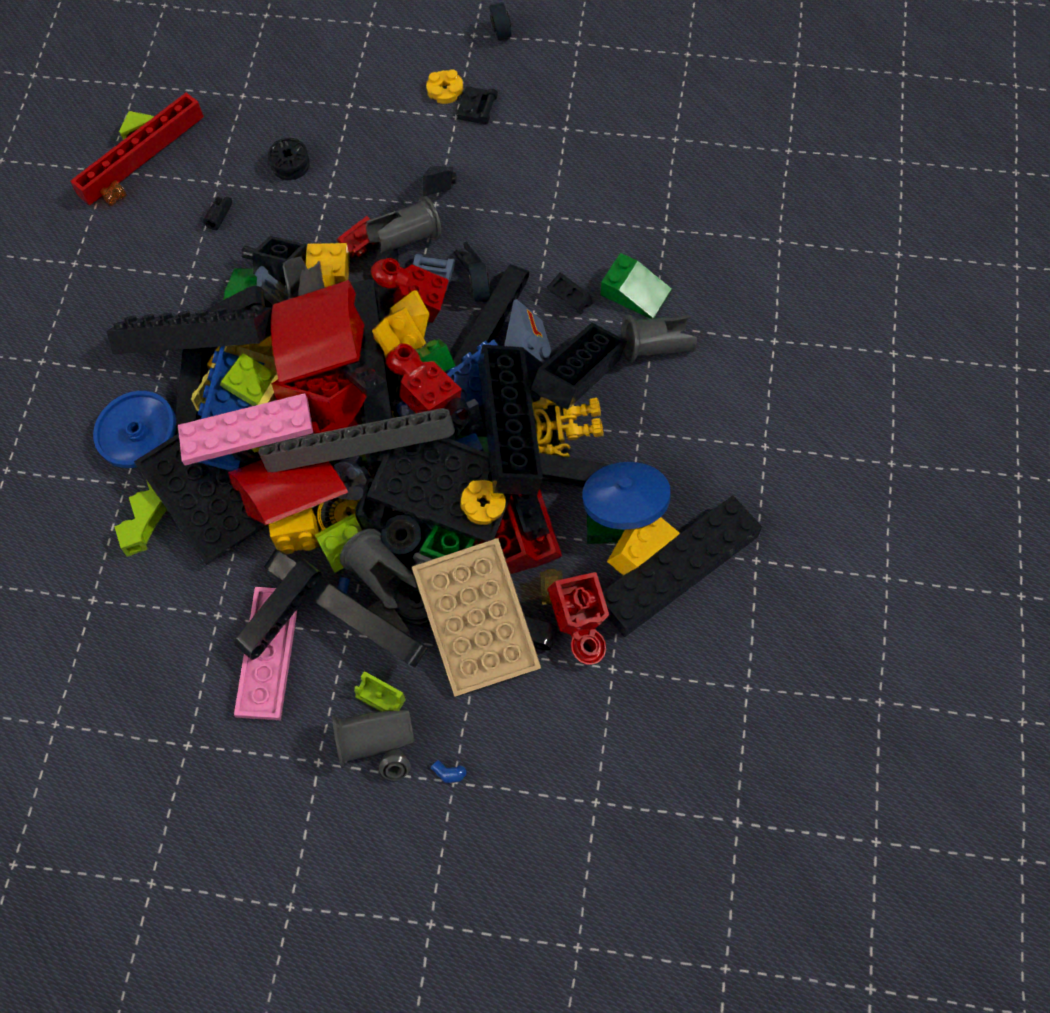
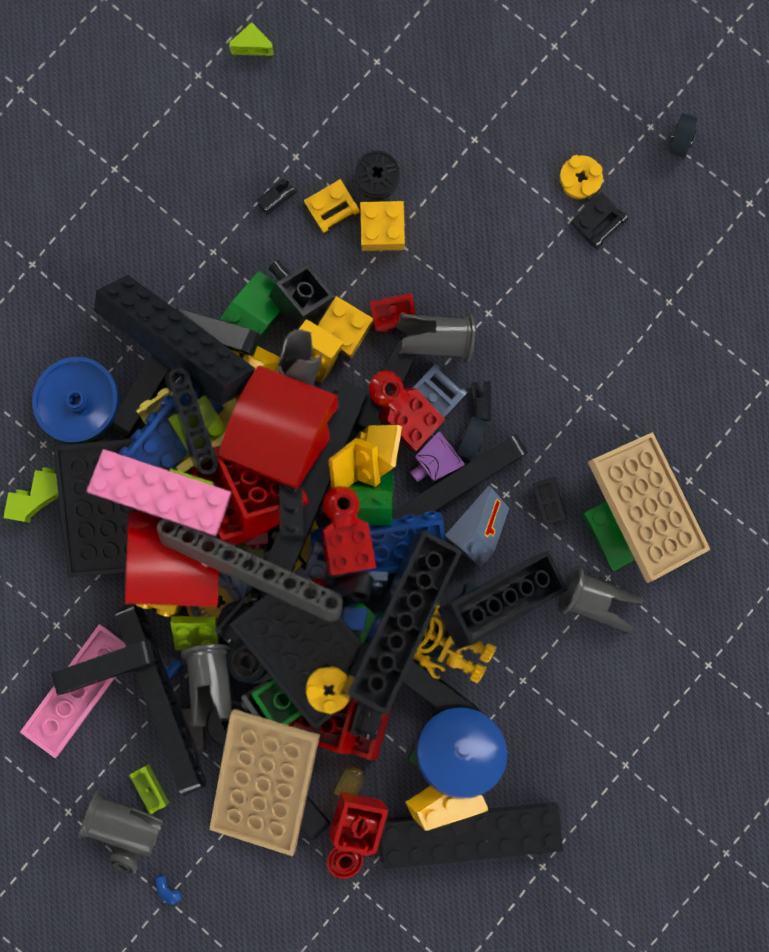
camera: 30 degrees right, 20 degrees up
red brick [70,92,204,206] -> none
clear orange wheel [99,180,127,207] -> none
sand blue plate [255,266,289,305] -> none
black slope [423,166,457,196] -> none
none -> black beam [165,368,217,474]
none -> yellow plate [304,179,360,233]
none -> yellow brick [360,201,405,251]
none -> medium lavender torso [410,432,465,483]
none -> tan plate [588,432,711,583]

